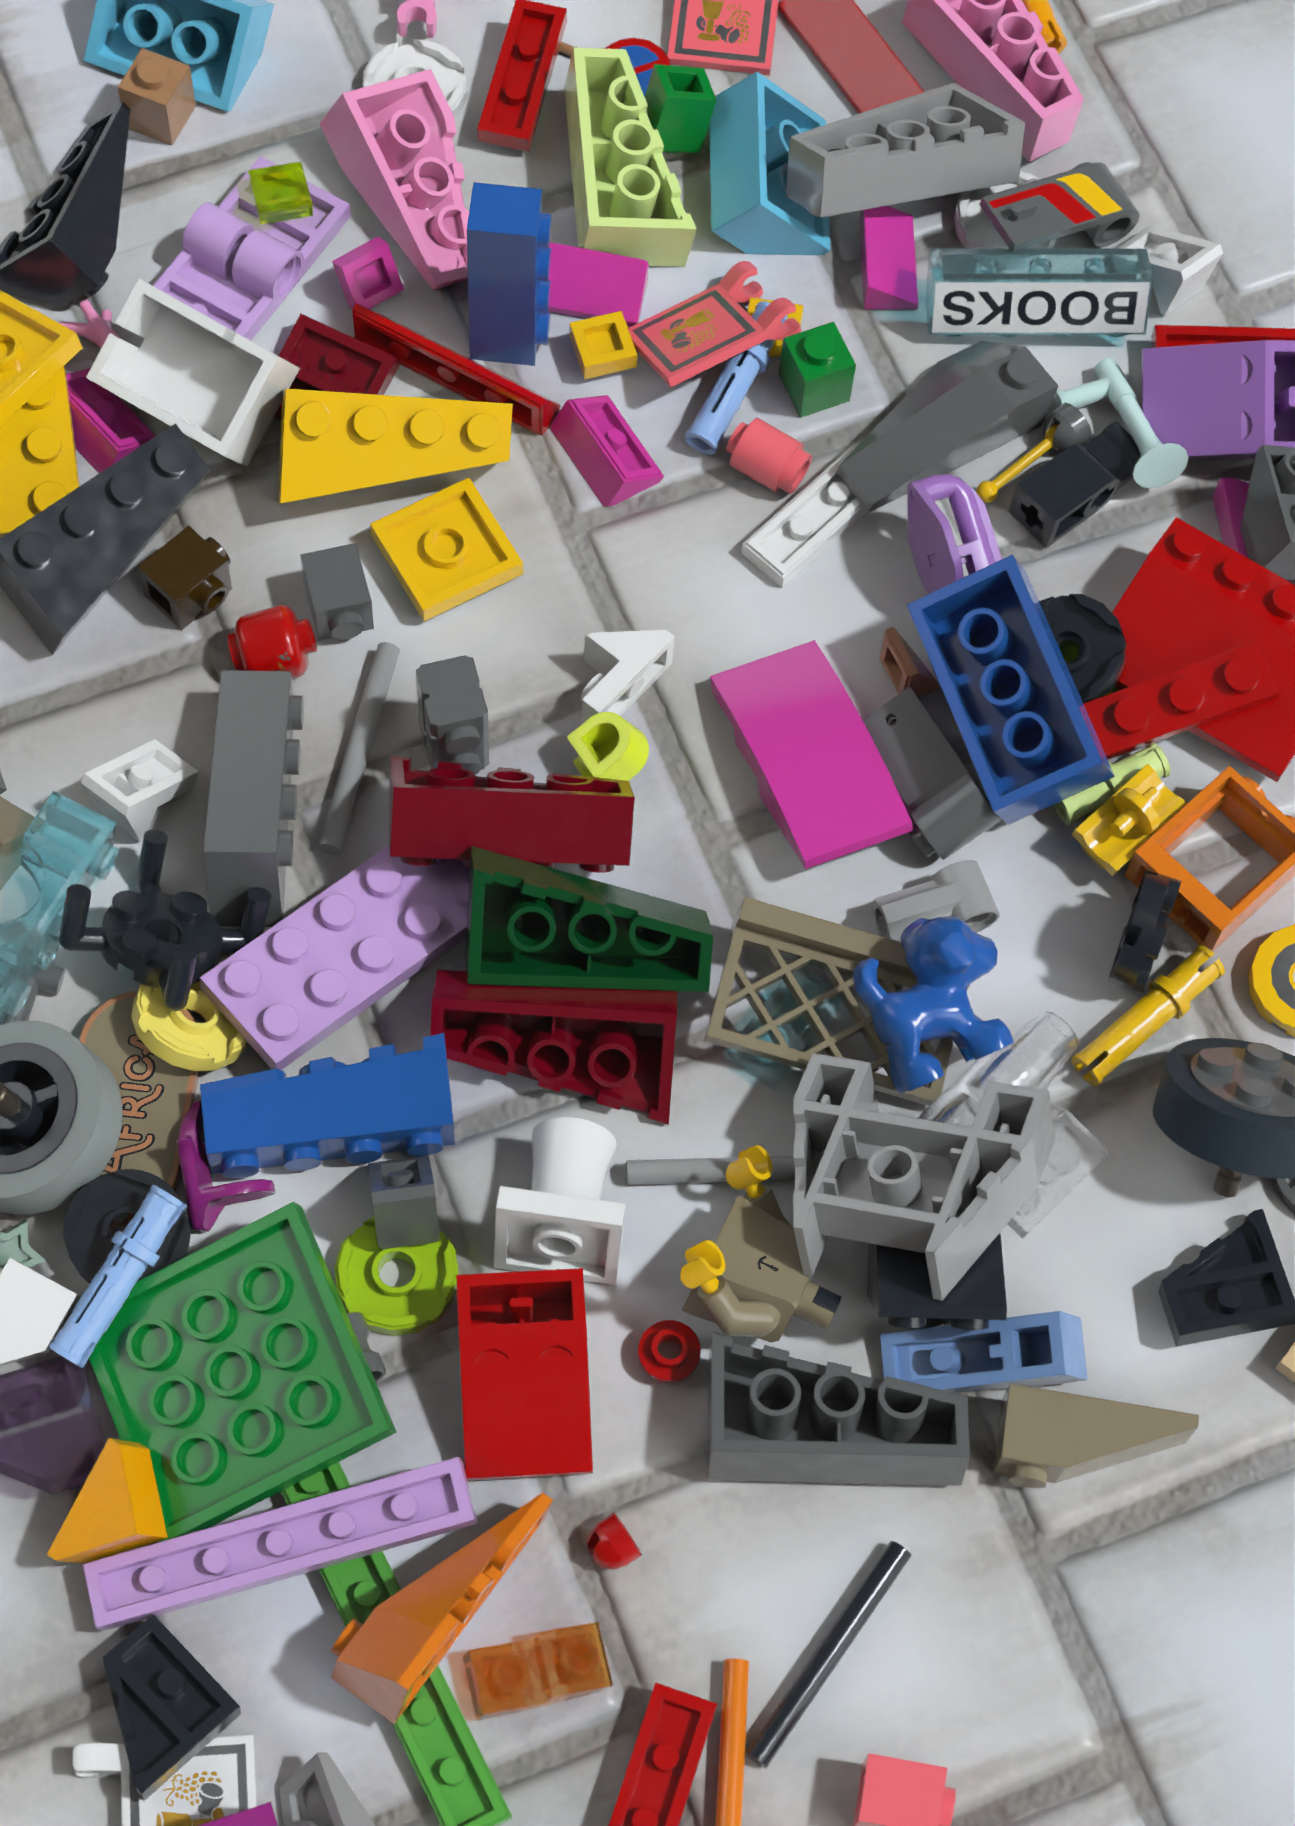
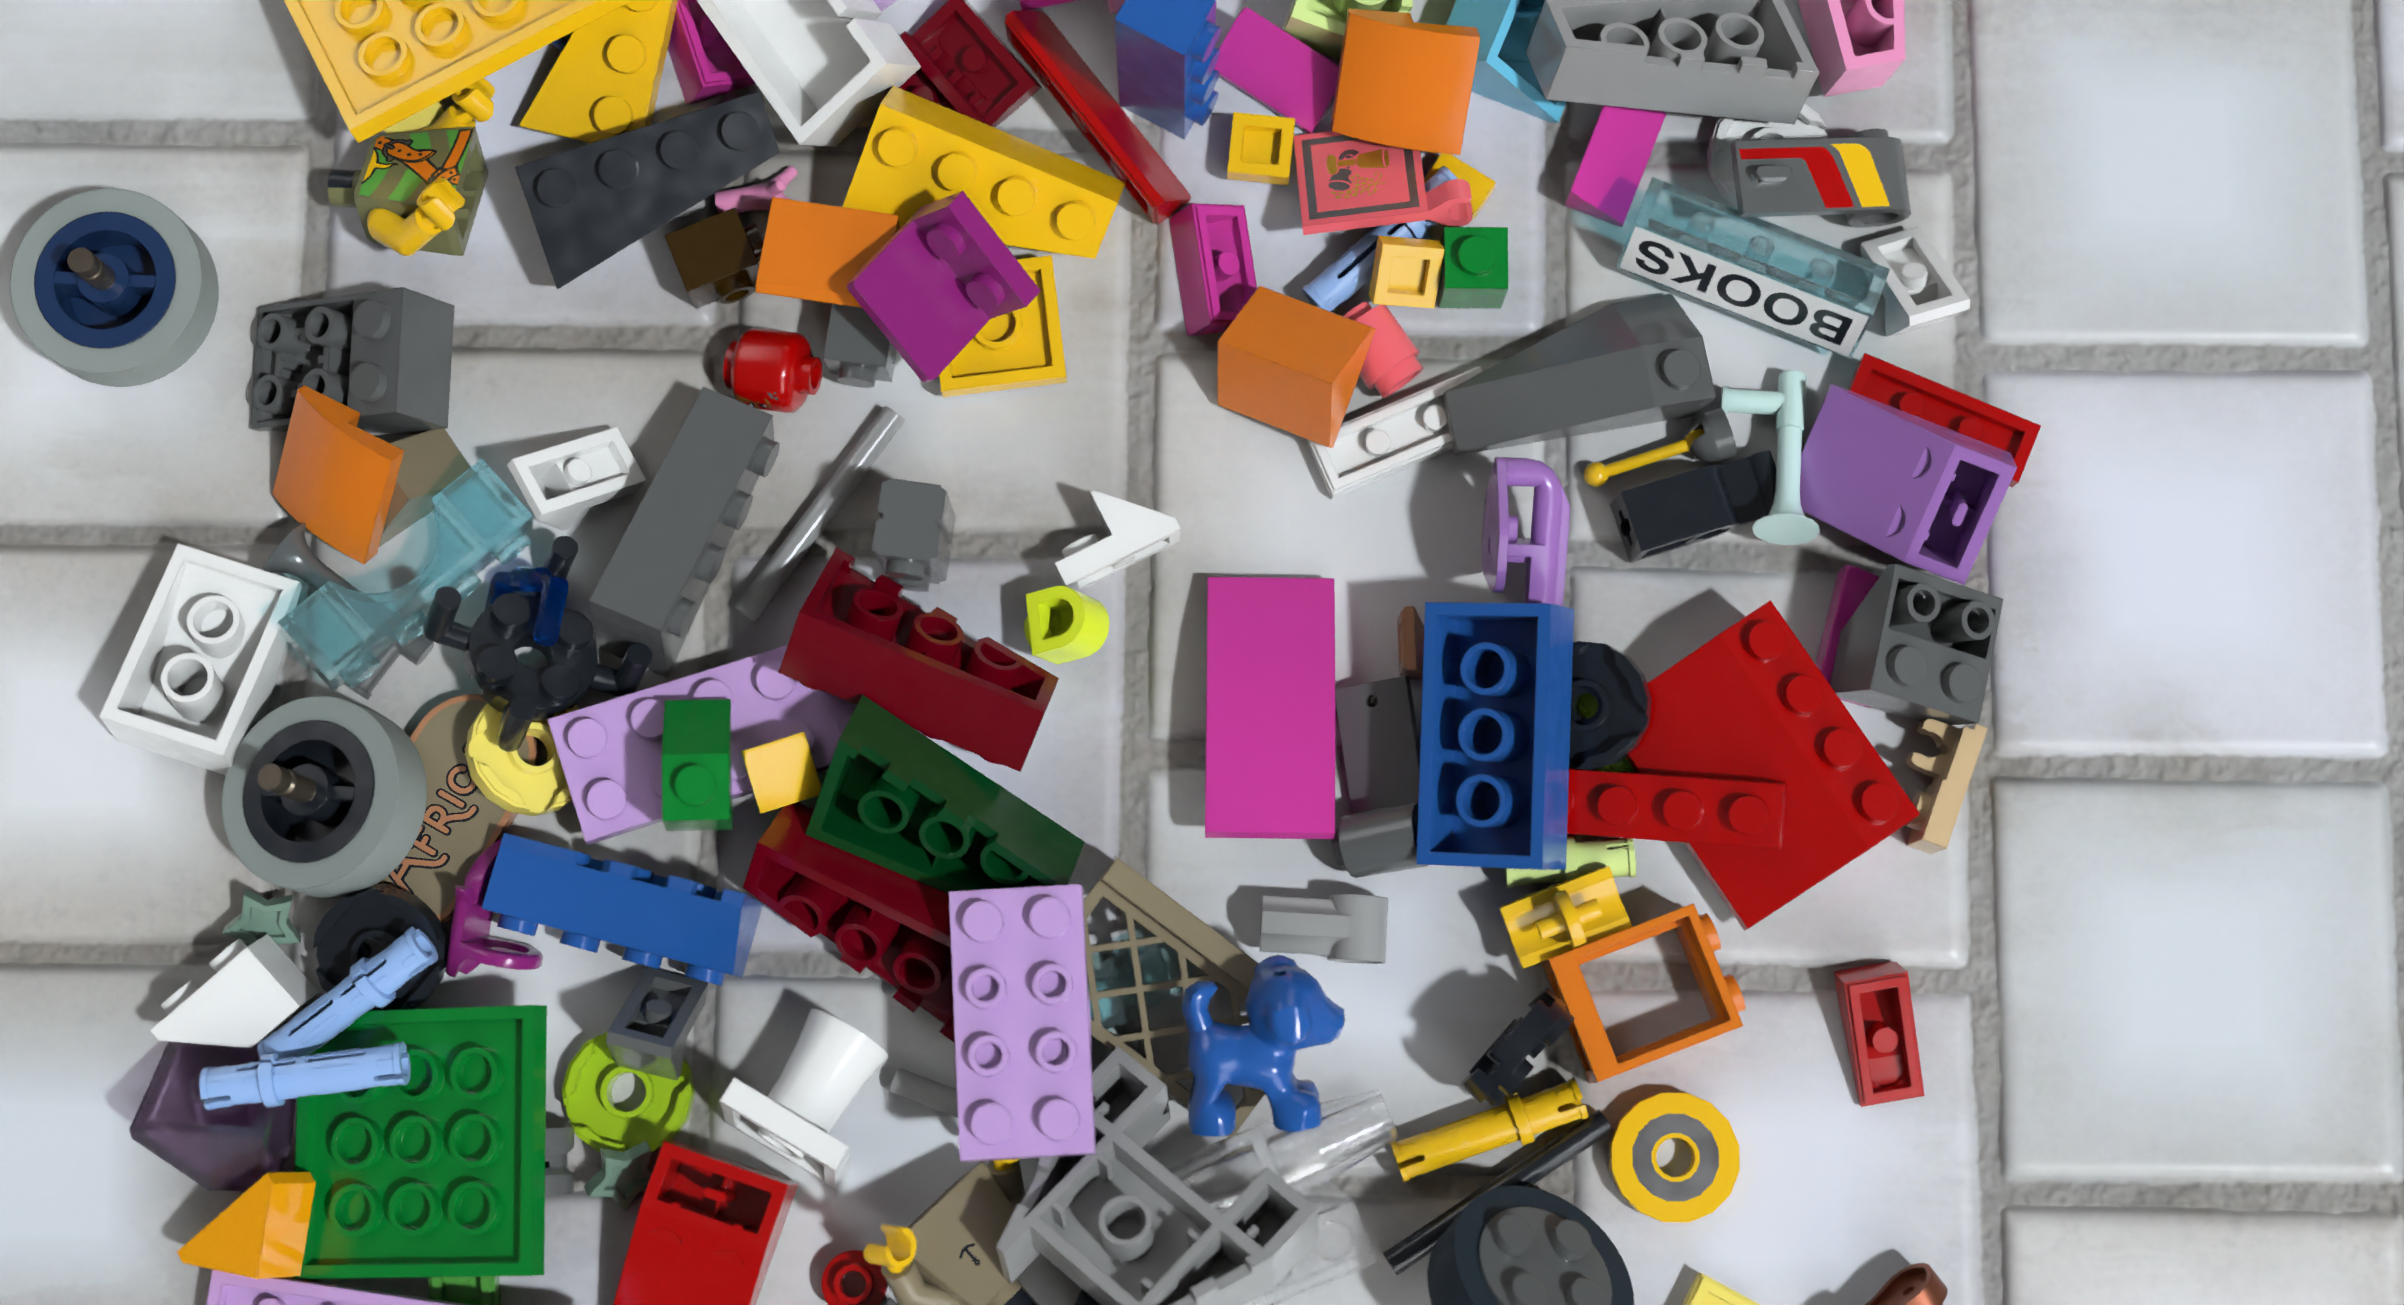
camera: 25 degrees right, 15 degrees up
none -> light blue pin [199,1042,411,1110]
none -> clear blue piece [484,567,569,646]
none -> sand green piece [584,1141,653,1212]
none -> green slope [662,699,733,831]
none -> bright pink bar [715,166,798,214]
none -> yellow slope [741,732,821,814]
none -> orange slope [756,197,901,308]
none -> magenta bracket [847,191,1041,382]
none -> lavender plate [949,884,1096,1162]
none -> orange slope [1217,286,1376,448]
none -> orange slope [1330,8,1481,155]
none -> yellow plate [1369,236,1445,309]
none -> black bar [1383,1109,1613,1275]

